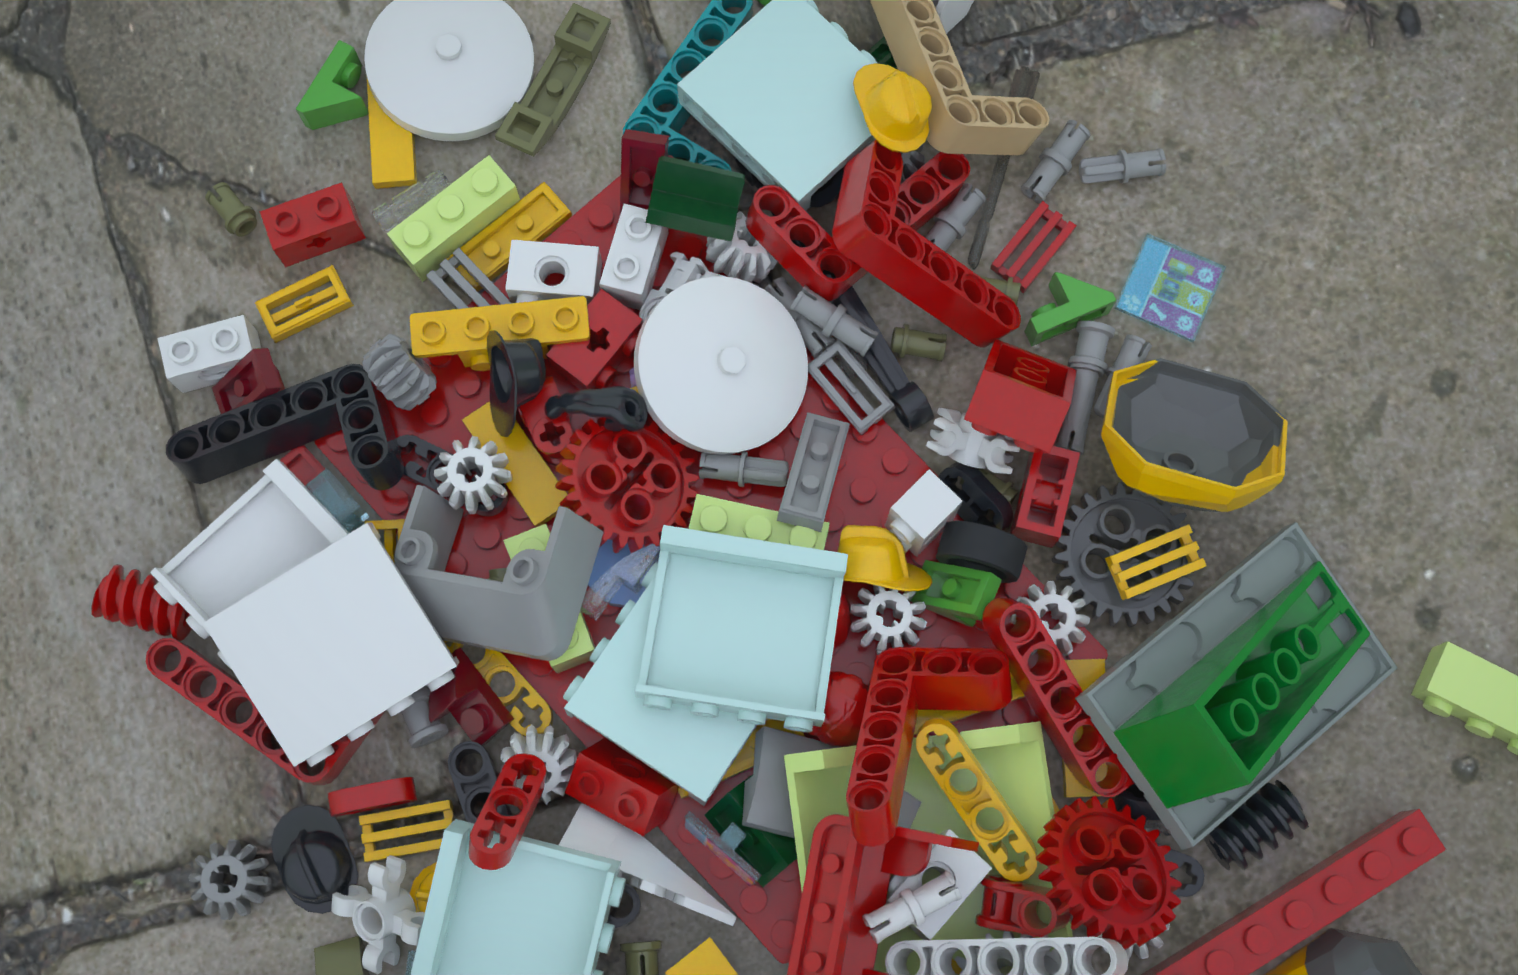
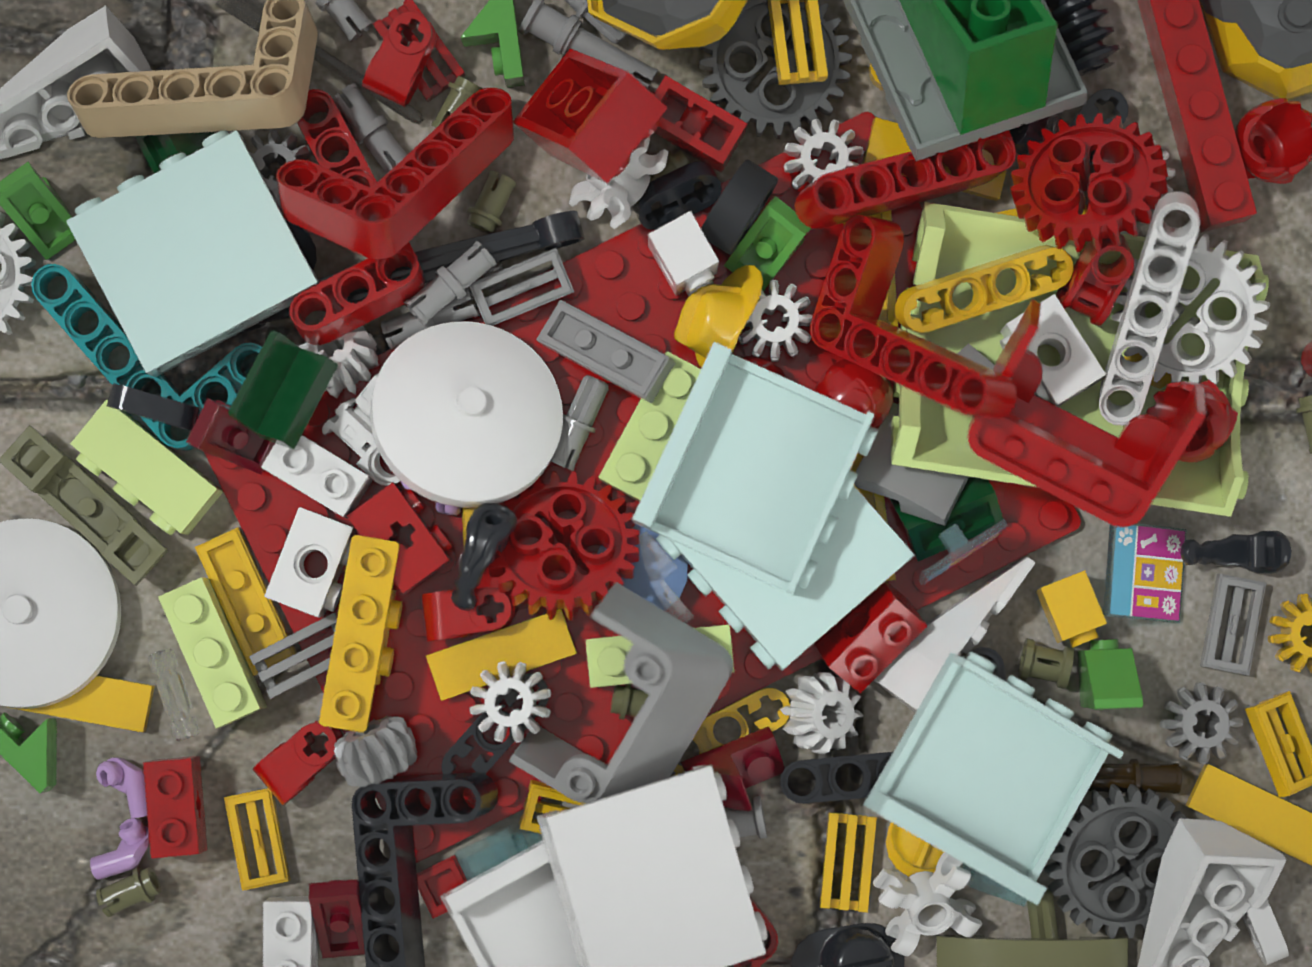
camera: 75 degrees left, 10 degrees up
red beam [327,777,417,817] -> none
red beam [468,753,546,870] -> none
black piece [487,330,546,437] -> none
yellow piece [853,63,932,153] -> none
white pin [862,871,962,944] -> none
none -> yellowish green brick [70,400,223,536]
none -> lavender arm [90,818,150,880]
none -> lavender arm [96,757,147,818]
none -> black beam [107,383,200,431]
none -> red piece [252,721,344,805]
none -> red piece [362,11,437,108]

